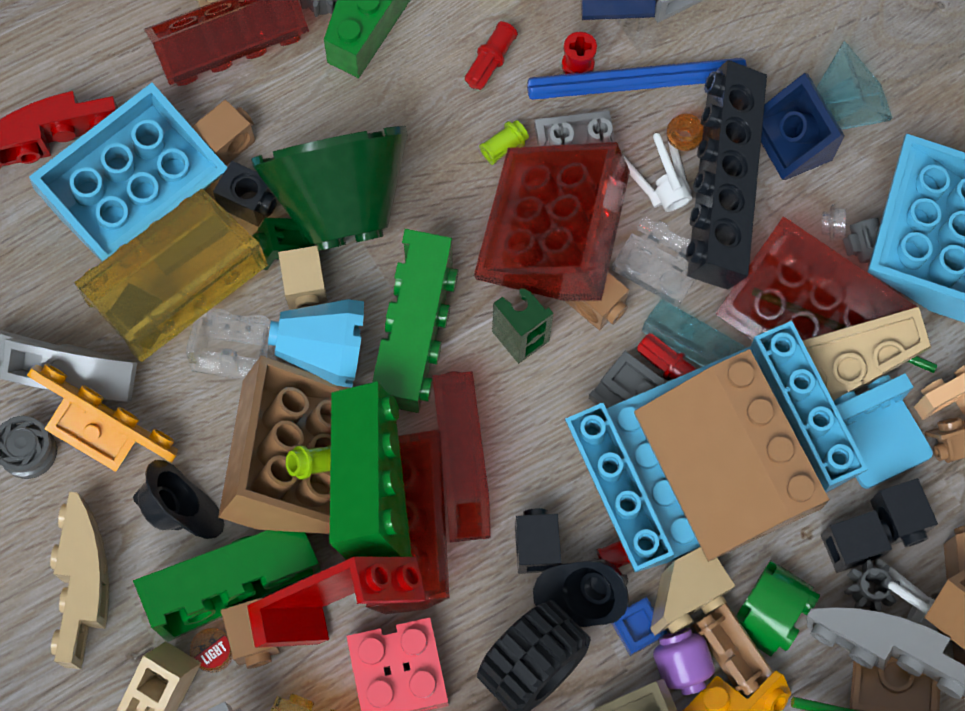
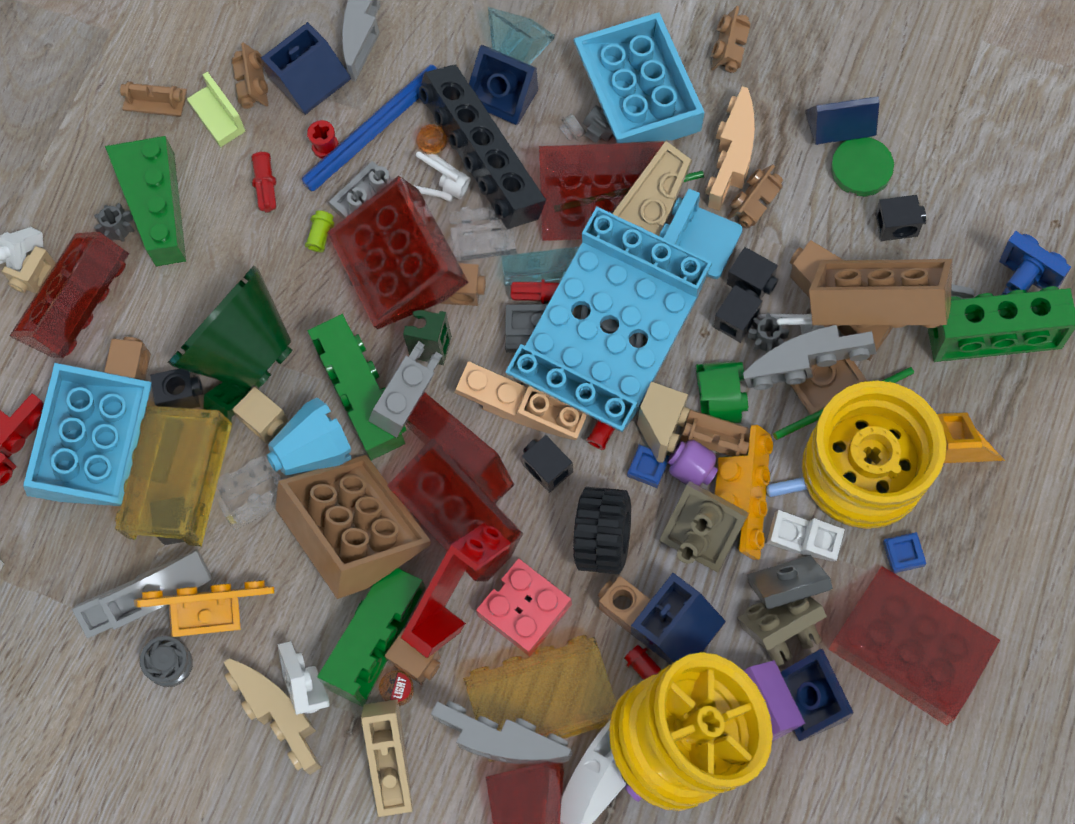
camera: 30 degrees left, 0 degrees up
black piece [133,460,225,539] -> none
lime pin [286,445,331,480] -> none
green wedge [329,381,412,560] -> none
black piece [533,558,629,628] -> none
medium nougat slope [634,349,830,562] -> none
none -> white bracket [278,641,330,715]
none -> light grey hinge [369,341,443,438]
none -> light nougat slope [454,361,587,440]

